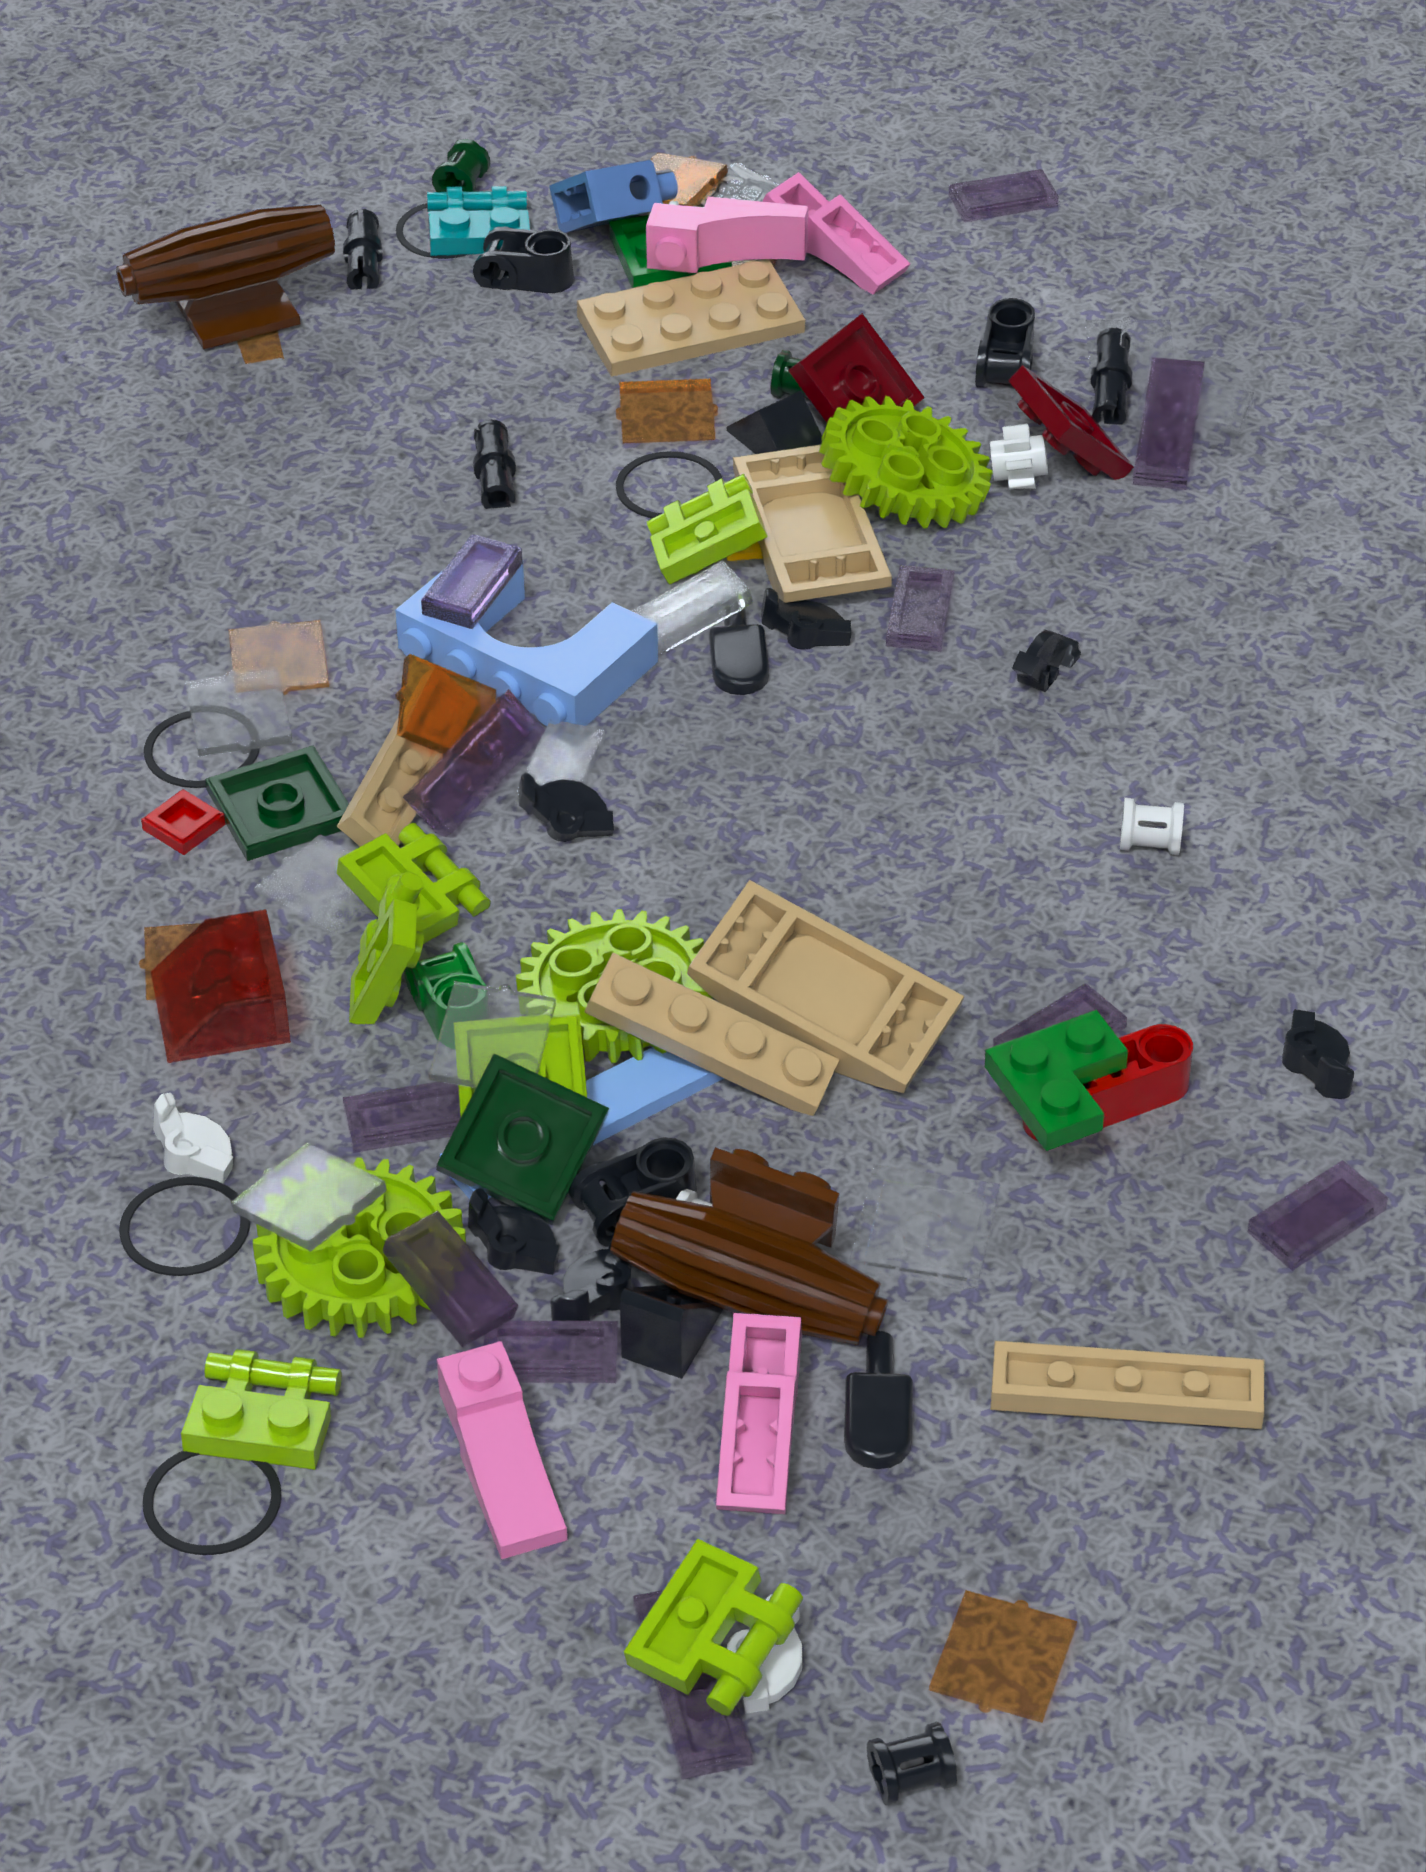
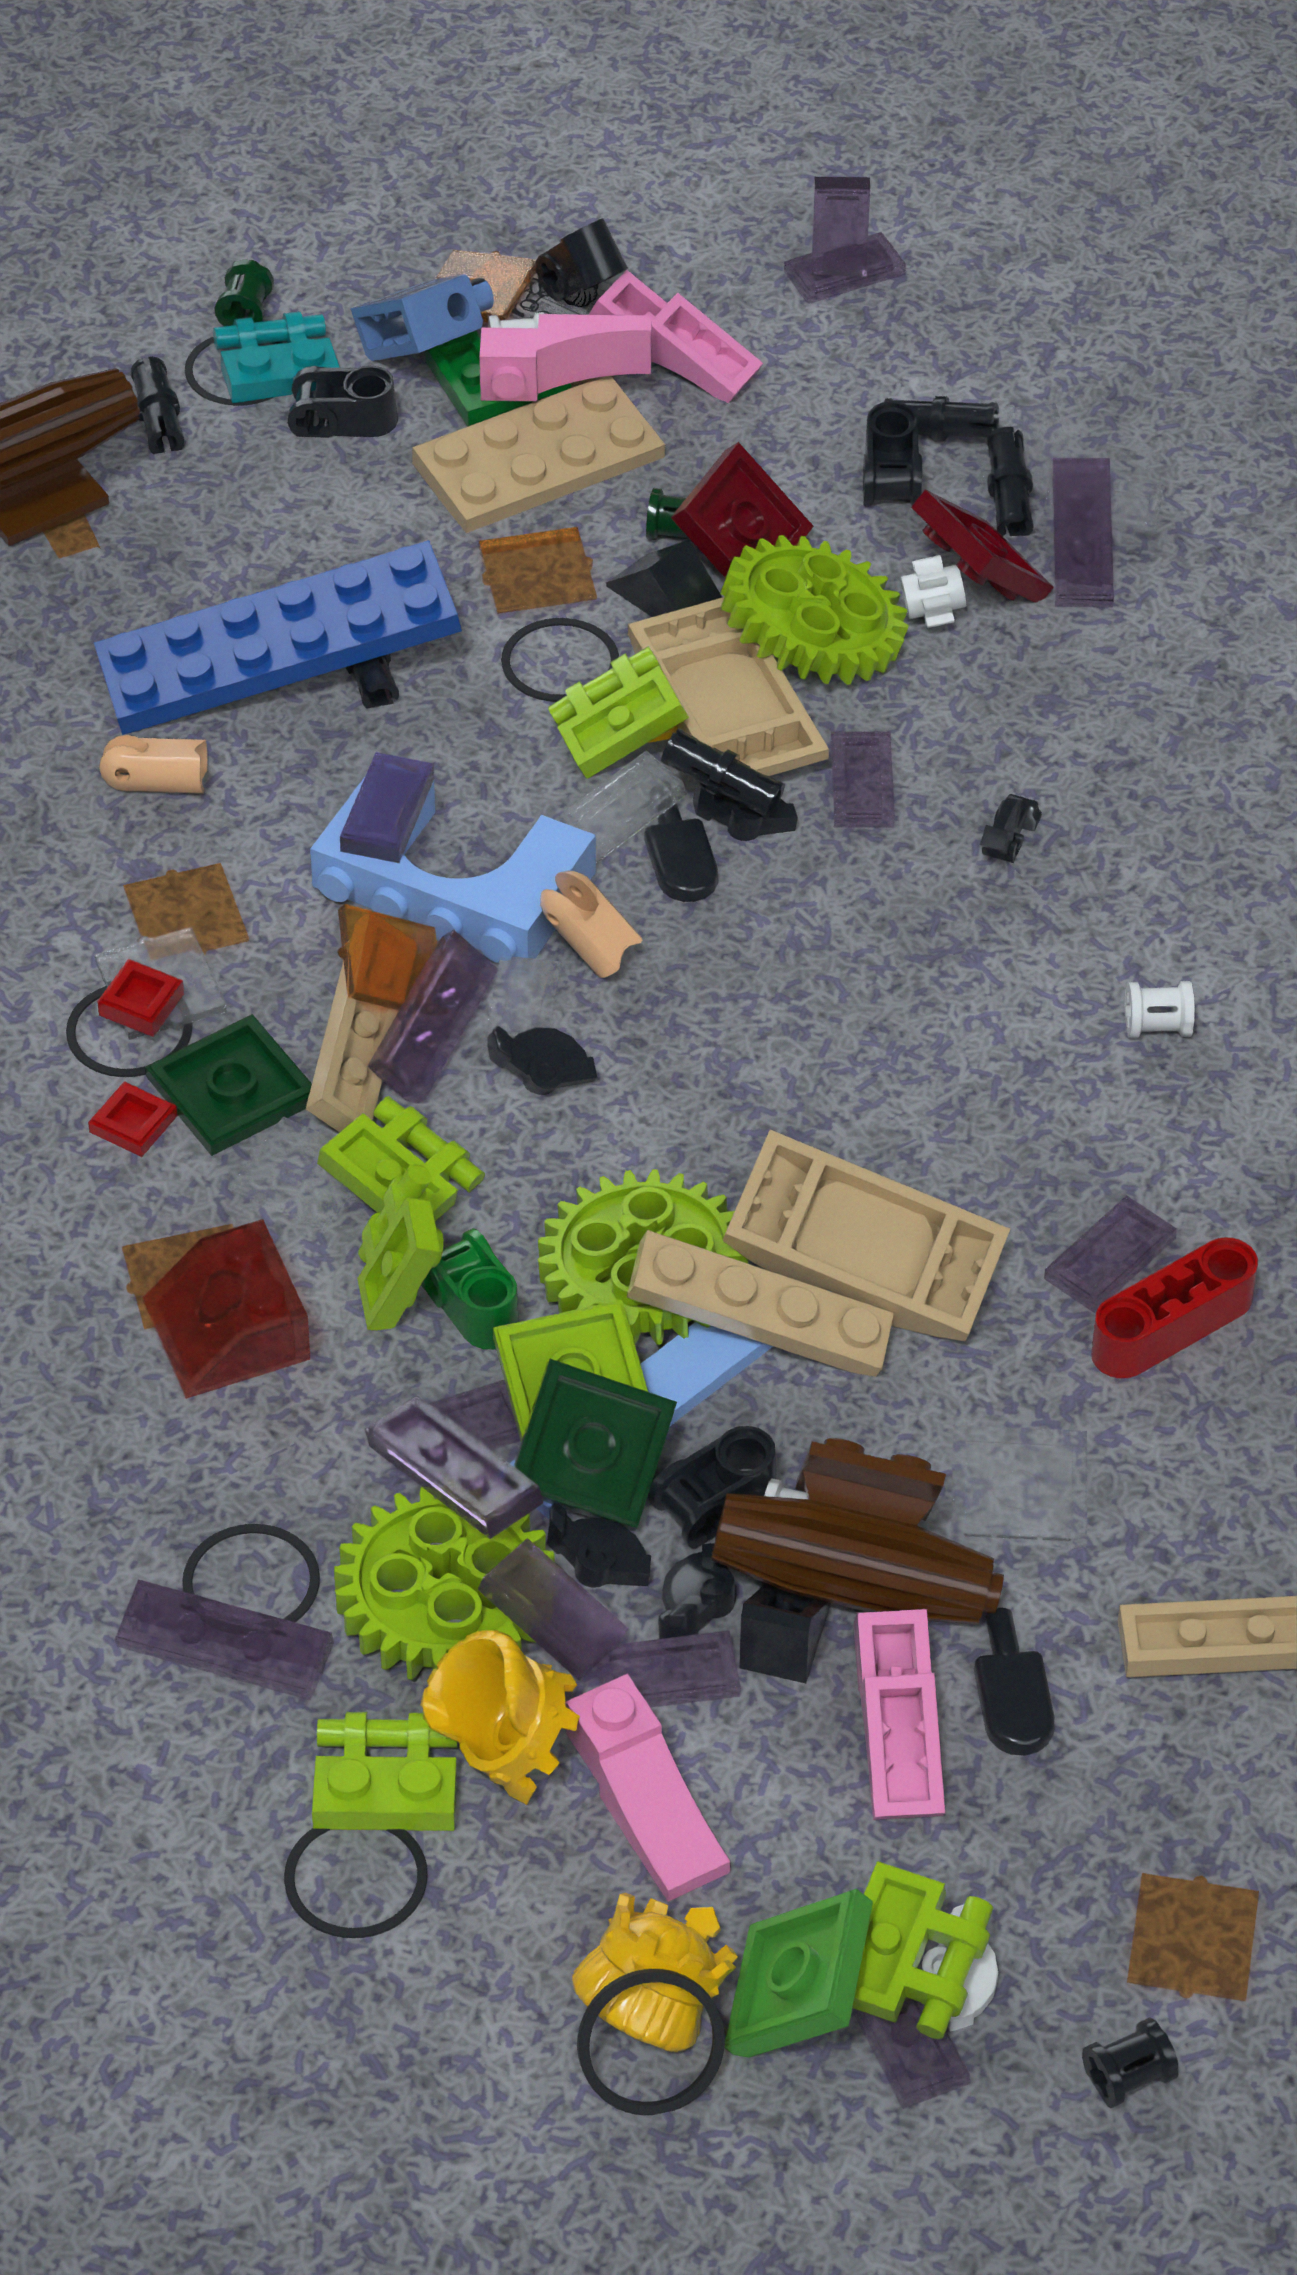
camera: 10 degrees left, 5 degrees up
white piece [153,1093,233,1183] -> none
clear piece [231,1143,387,1251] -> none
clear piece [429,981,556,1090] -> none
green plate [984,1010,1128,1151] -> none
none -> plate [93,540,462,735]
none -> red tile [97,959,184,1037]
none -> light nougat piece [99,735,208,794]
none -> clear purple tile [114,1579,334,1701]
none -> clear purple tile [365,1395,543,1539]
none -> yellow hair [420,1630,580,1805]
none -> black piece [535,218,628,301]
none -> light nougat piece [540,871,643,978]
none -> yellow hair [572,1893,738,2052]
none -> black piece [577,1969,725,2115]
none -> black pin [661,728,785,818]
none -> bright green tile [725,1889,873,2058]
none -> clear purple tile [811,176,870,276]
none -> black pin [884,396,999,441]

